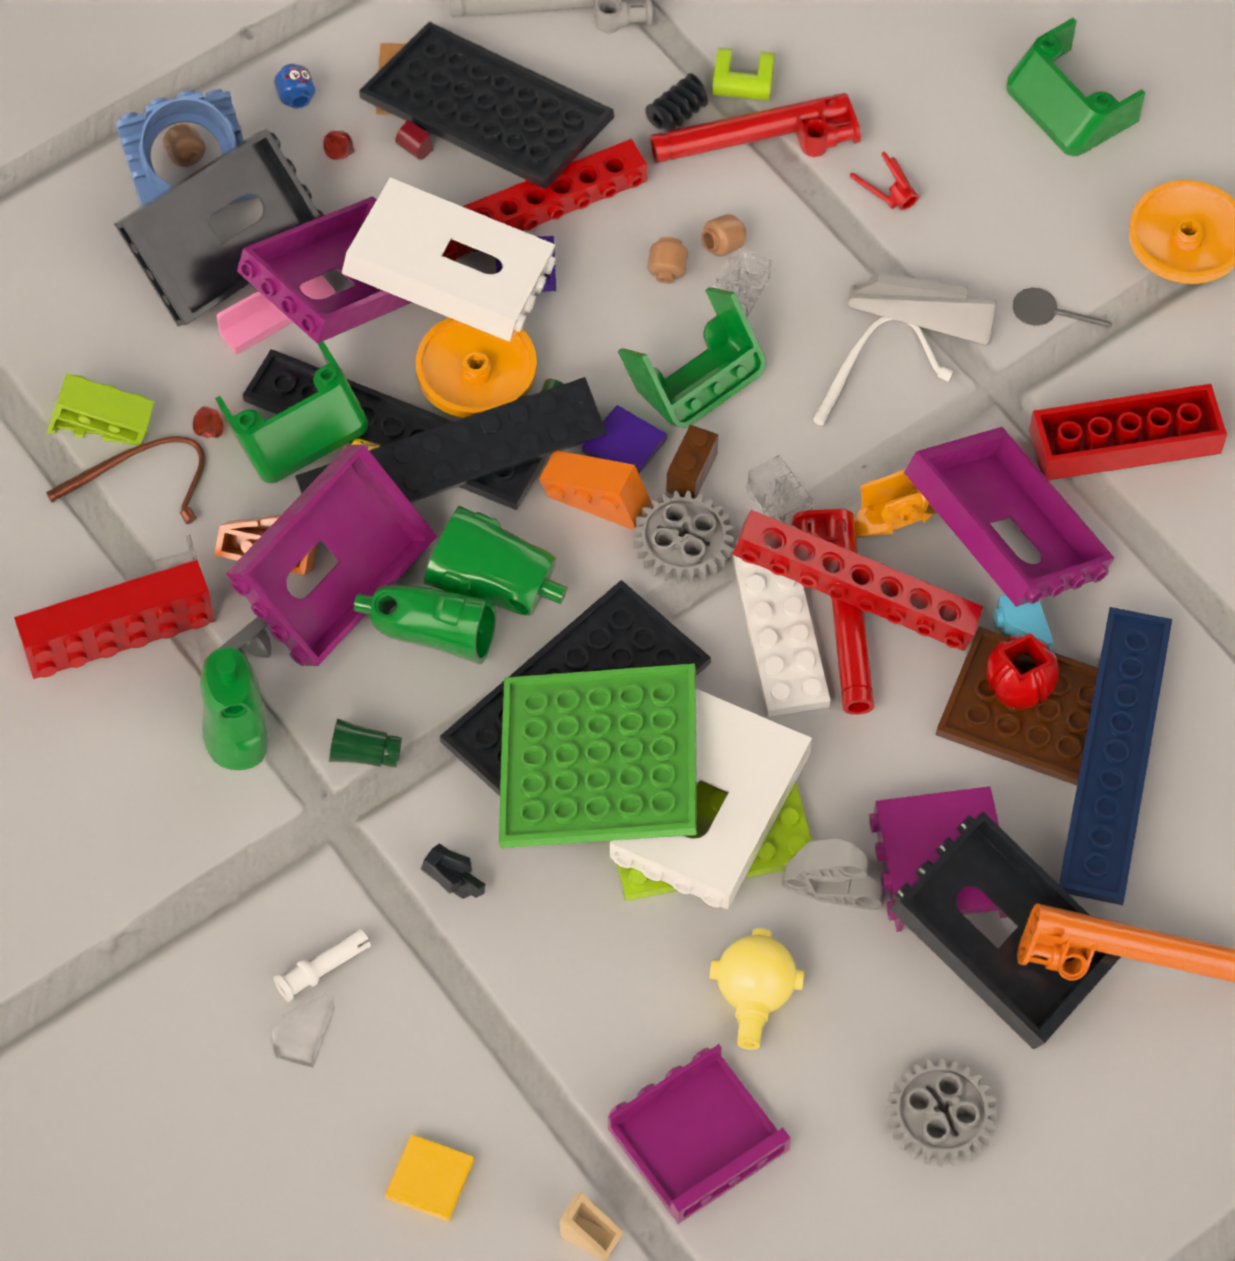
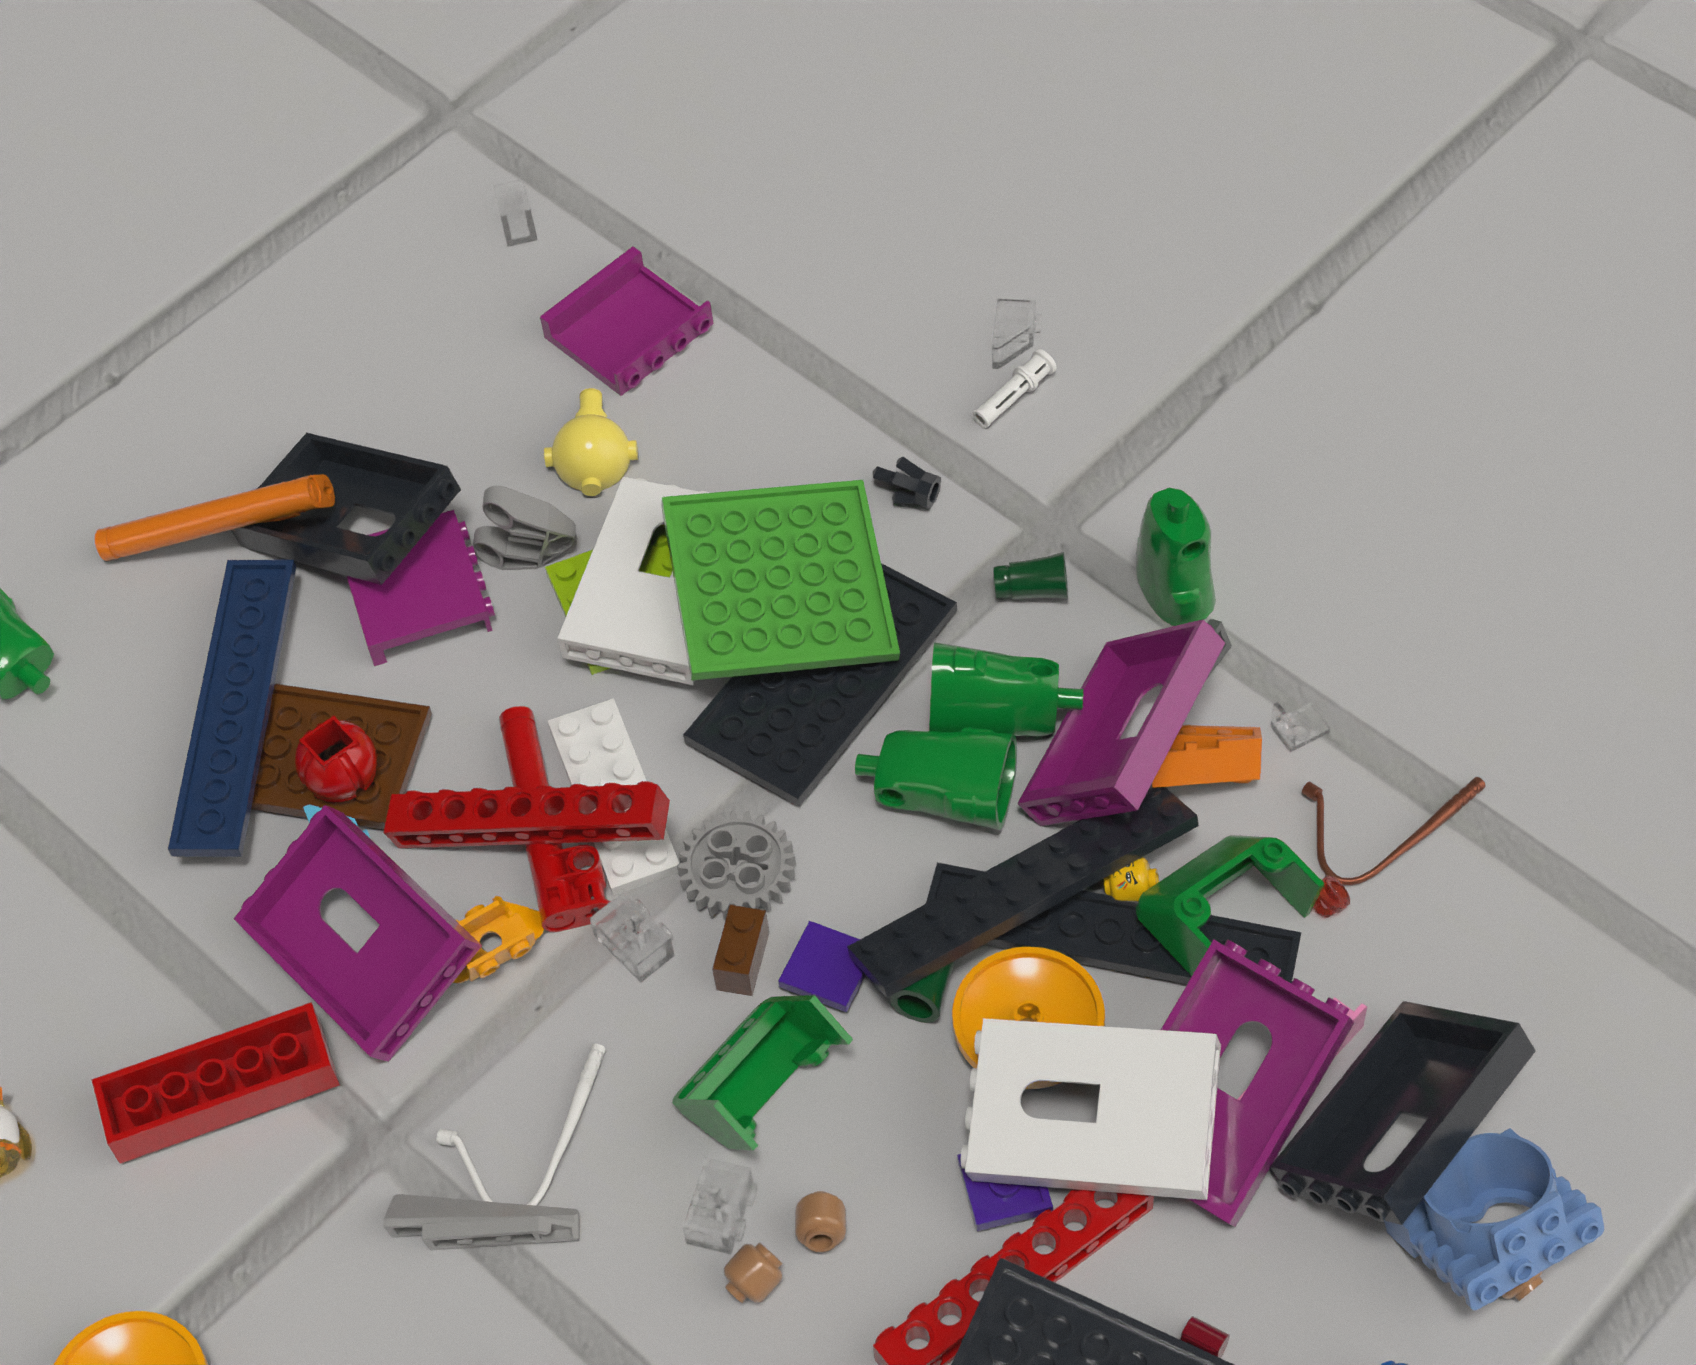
camera: 175 degrees right, 5 degrees down
red brick [14,559,215,679] -> none
lime wedge [47,373,155,446] -> none
clear red tile [323,130,355,160] -> none
yellow tile [385,1134,475,1222] -> none
orange wedge [539,451,651,530] -> none
tan slope [560,1191,624,1261] -> none
light grey gear [886,1058,997,1167] -> none
dark grey piece [1013,288,1112,327] -> none

